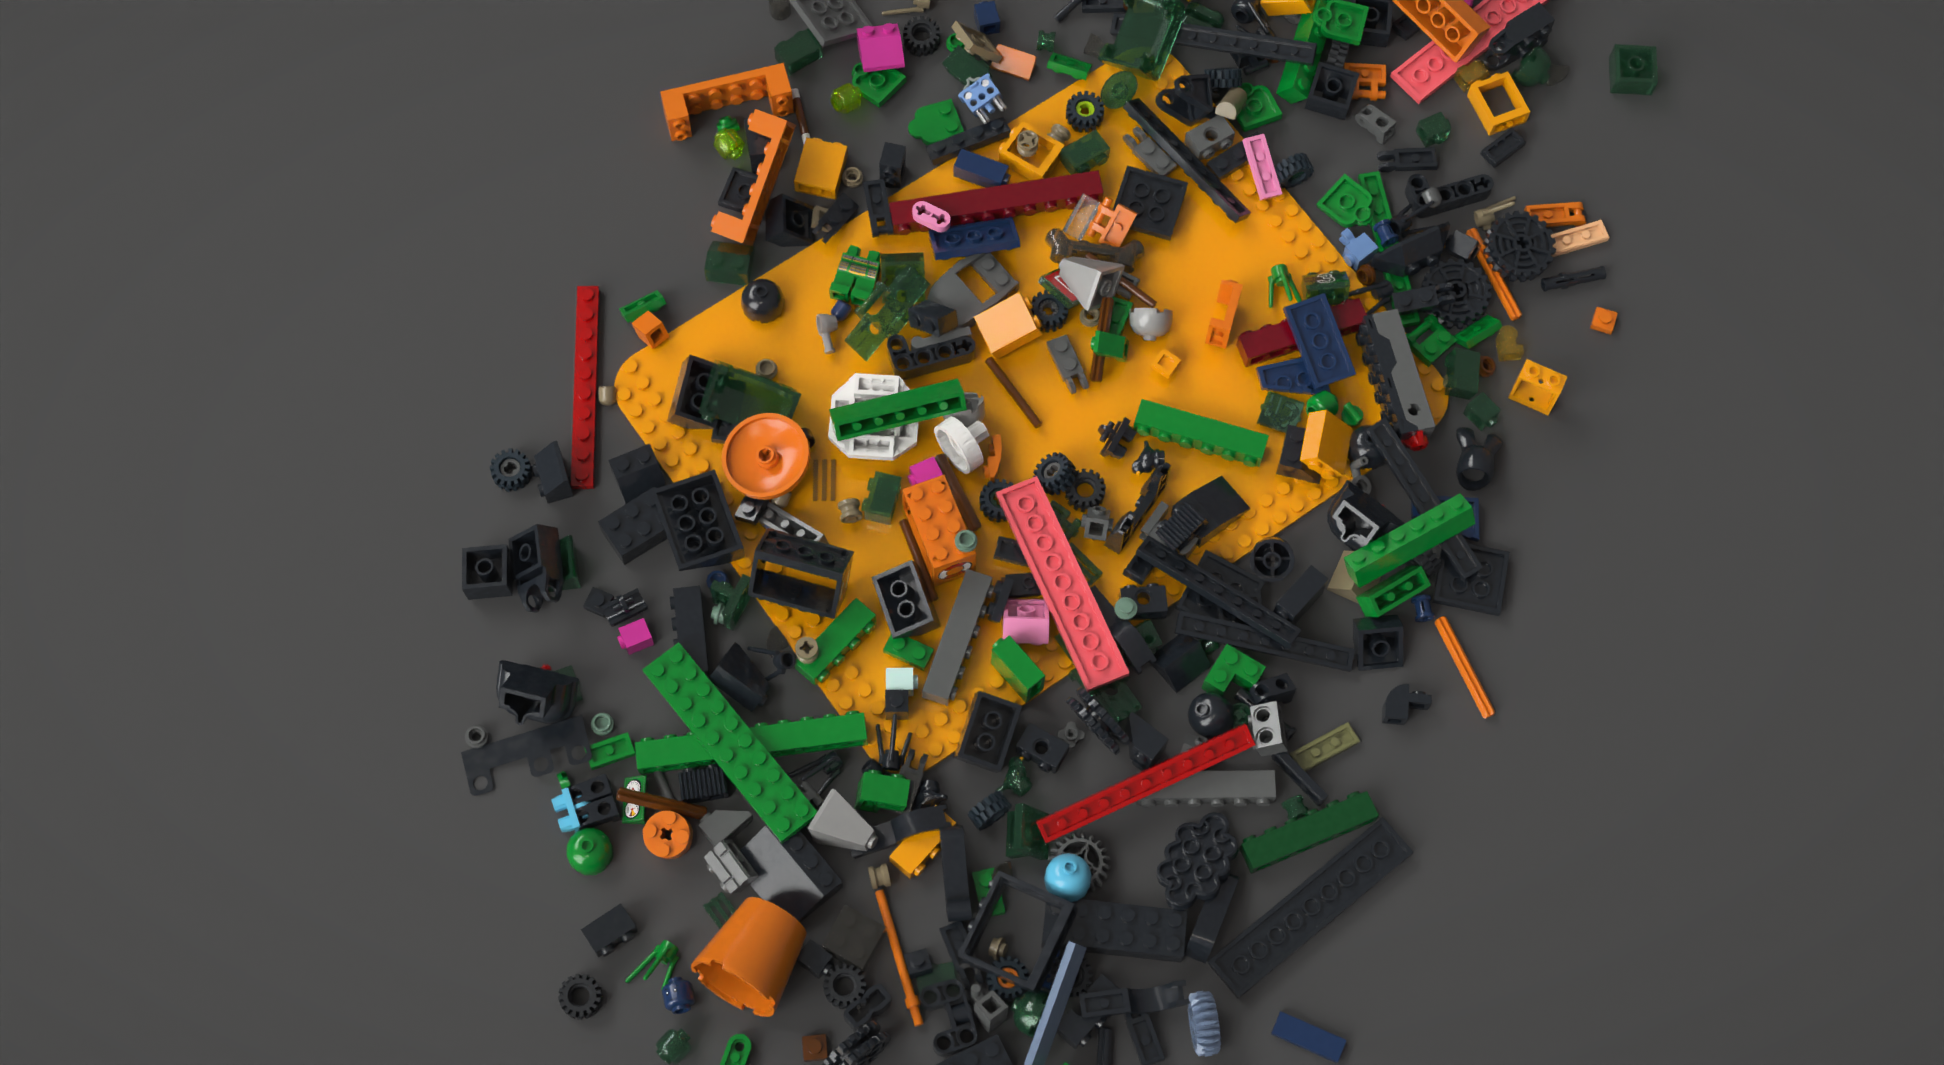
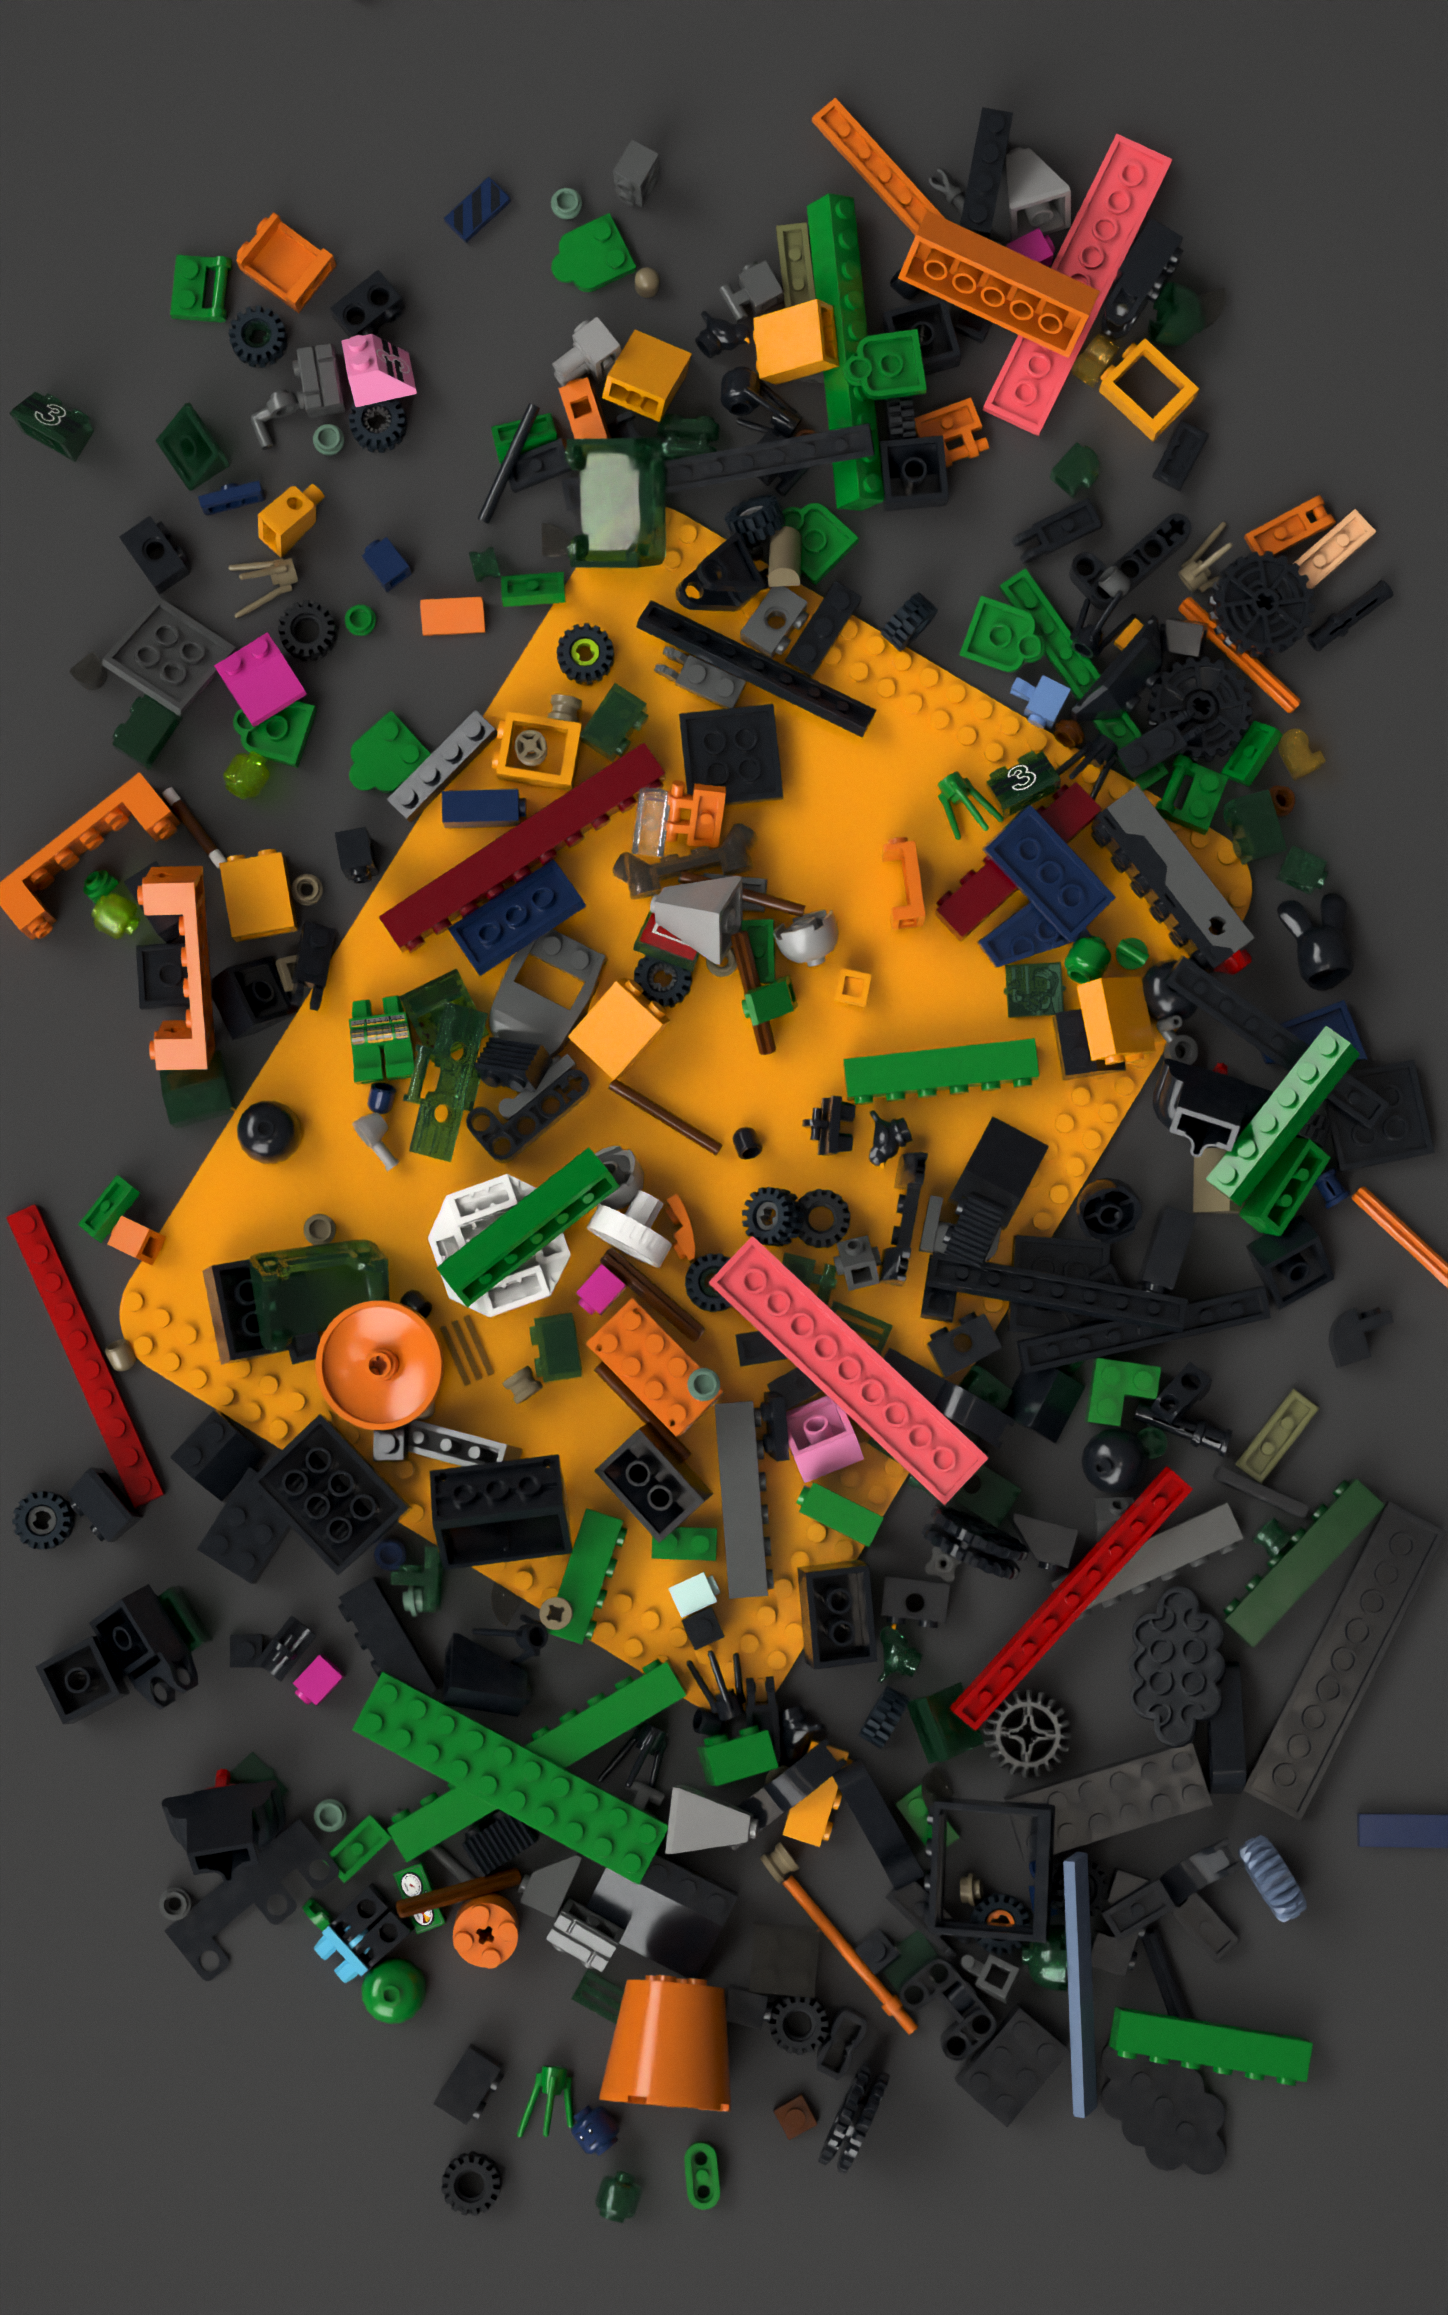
camera: 15 degrees left, 15 degrees up
black plate [863,179,894,238] -> none
bright pink beam [912,201,951,232] -> none
clear green brick [942,45,992,86] -> none
dark tan plate [951,21,1002,64] -> none
medium blue piece [958,74,1007,124] -> none
medium azure cylinder [1044,853,1092,902] -> none
dark grey hinge [1046,334,1089,394] -> none
clear green dish [1100,71,1138,109] -> none
sand green plate [1114,597,1137,620] -> none
bright pink plate [1242,134,1282,201] -> none
dark grey brick [1248,701,1288,757] -> none
dark grey leg [1355,104,1397,145] -> none
dark blue bush [1373,219,1399,247] -> none
light orange window [1508,359,1568,415] -> none
orange plate [1590,307,1618,335] -> none
clear green brick [1609,44,1658,95] -> none
none -> black piece [732,1127,762,1160]

